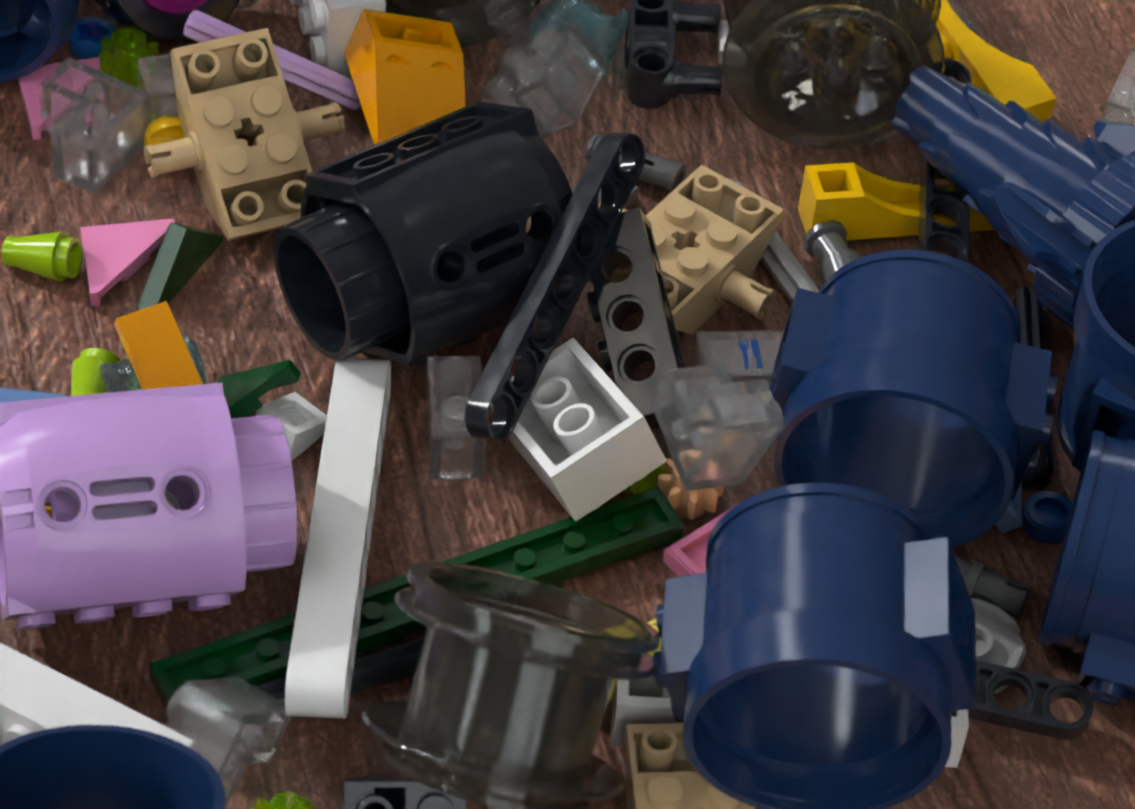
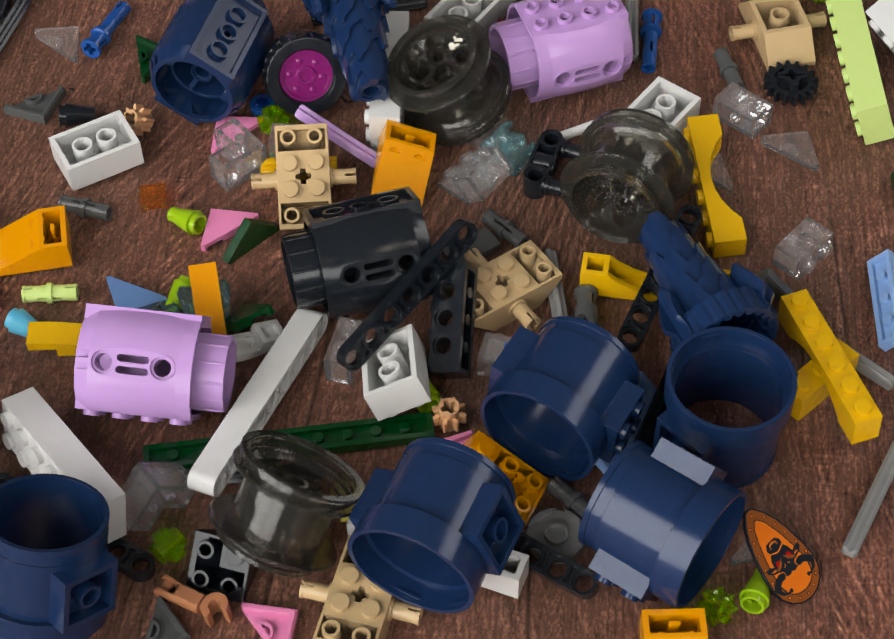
camera: 25 degrees right, 5 degrees up
clear brick [649,363,785,491] -> none

